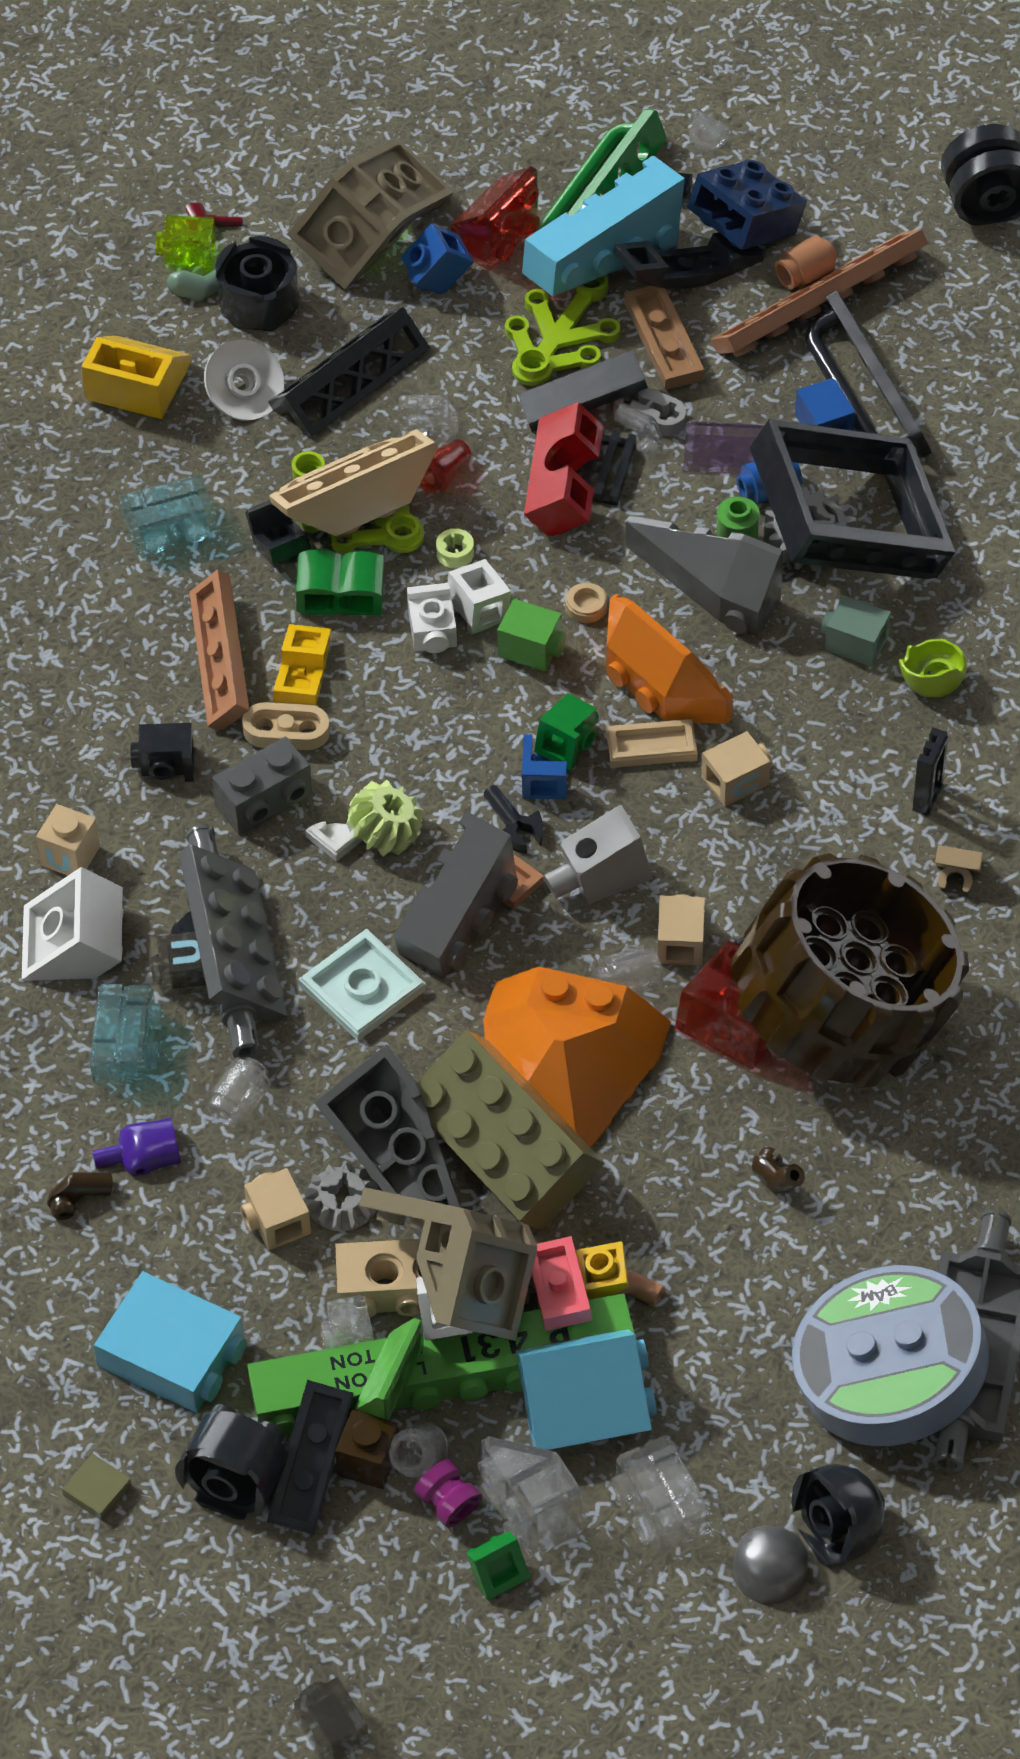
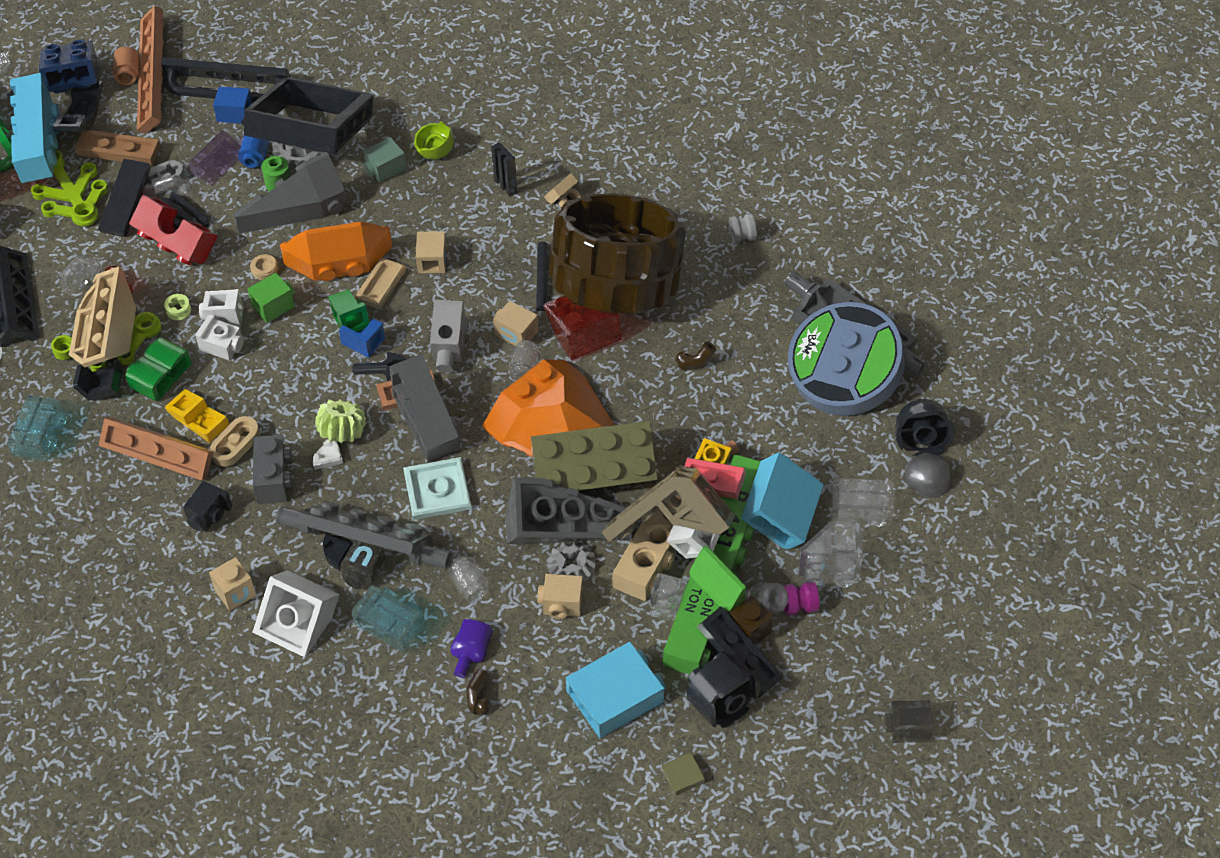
camera: 60 degrees left, 0 degrees up
green tile [466,1531,531,1601] -> none

